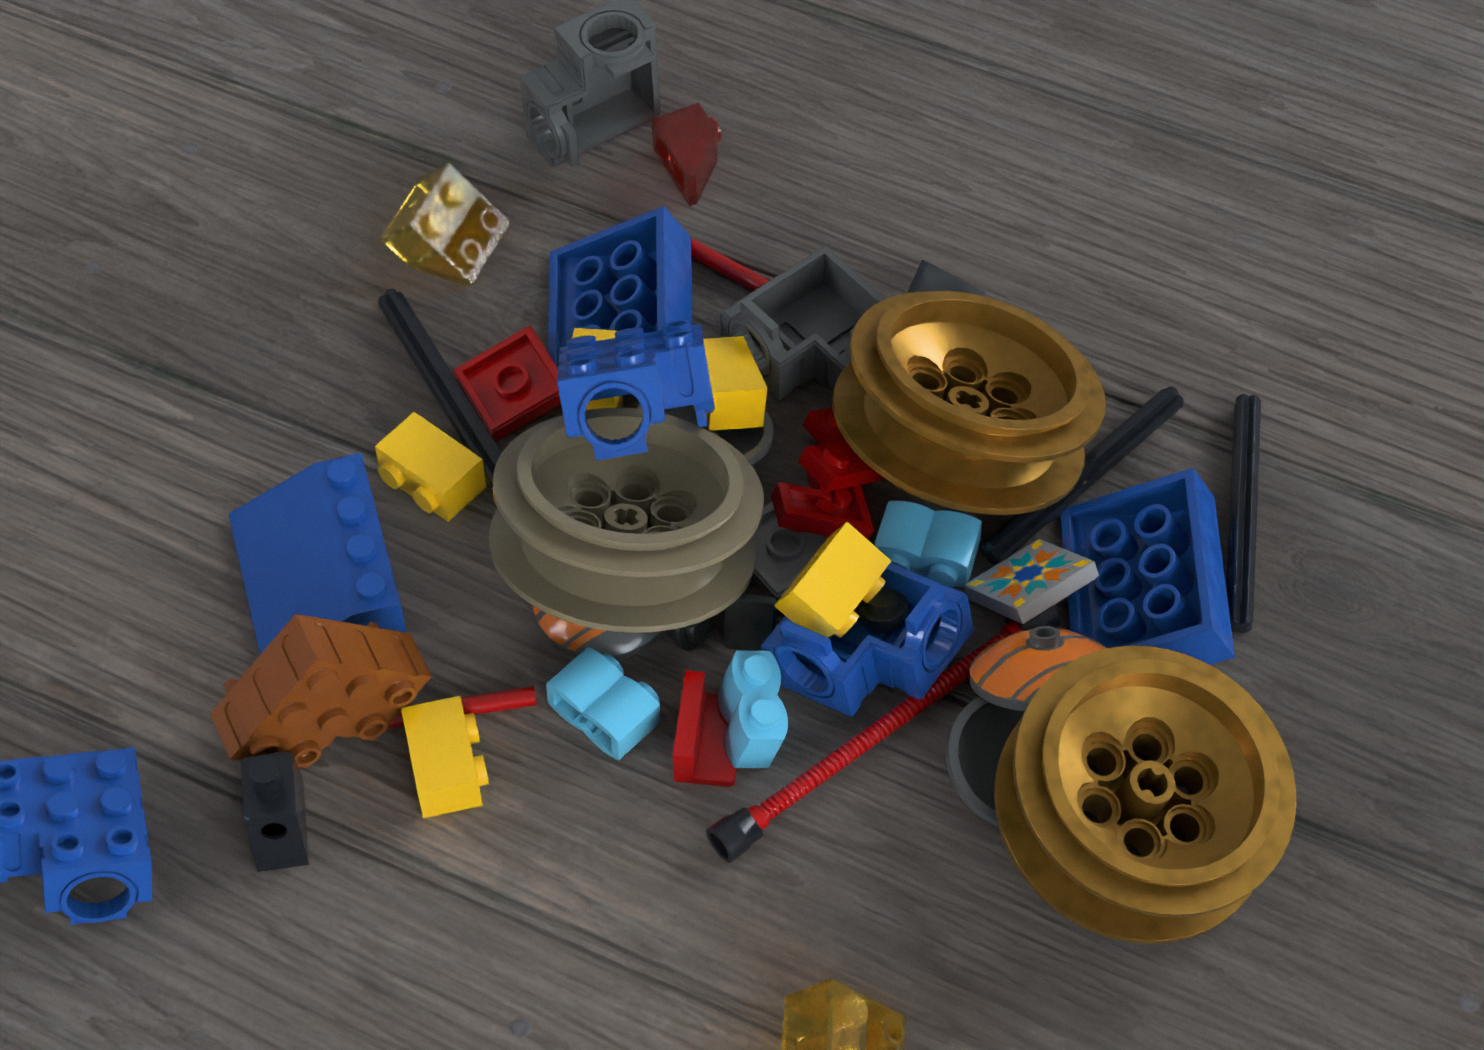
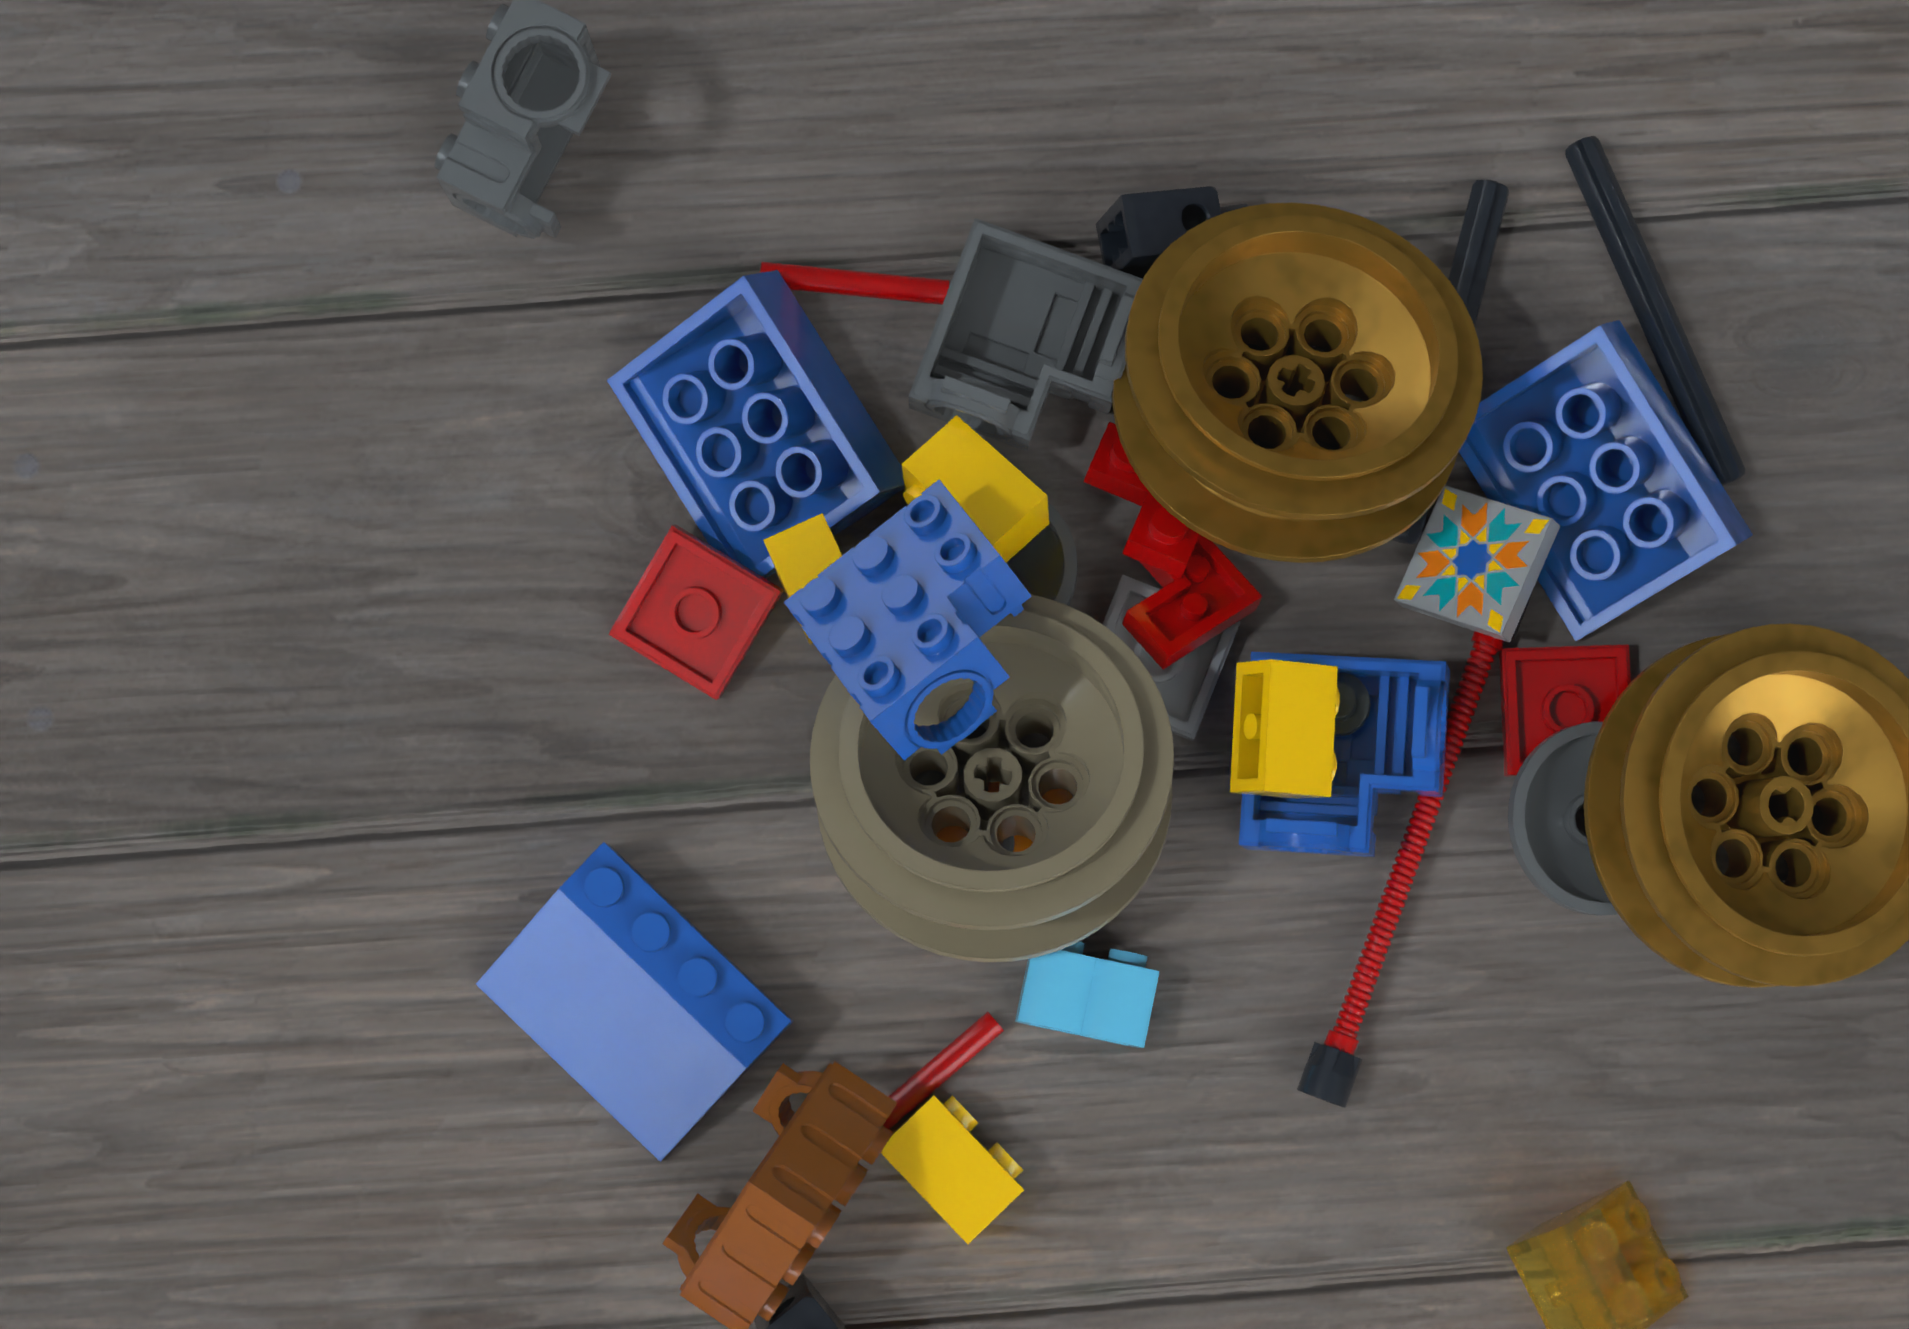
camera: 35 degrees left, 30 degrees up
yellow brick [375,412,487,522] -> none
black axle [378,288,501,488] -> none
clear yellow slope [380,163,511,286] -> none
clear red slope [651,102,722,206] -> none
red panel [672,670,737,787] -> none
medium azure brick [718,651,788,768] -> none
pearl dark grey slope [723,593,777,651] -> none
medium azure brick [874,501,982,588] -> none
orange dish [970,626,1107,712] -> none

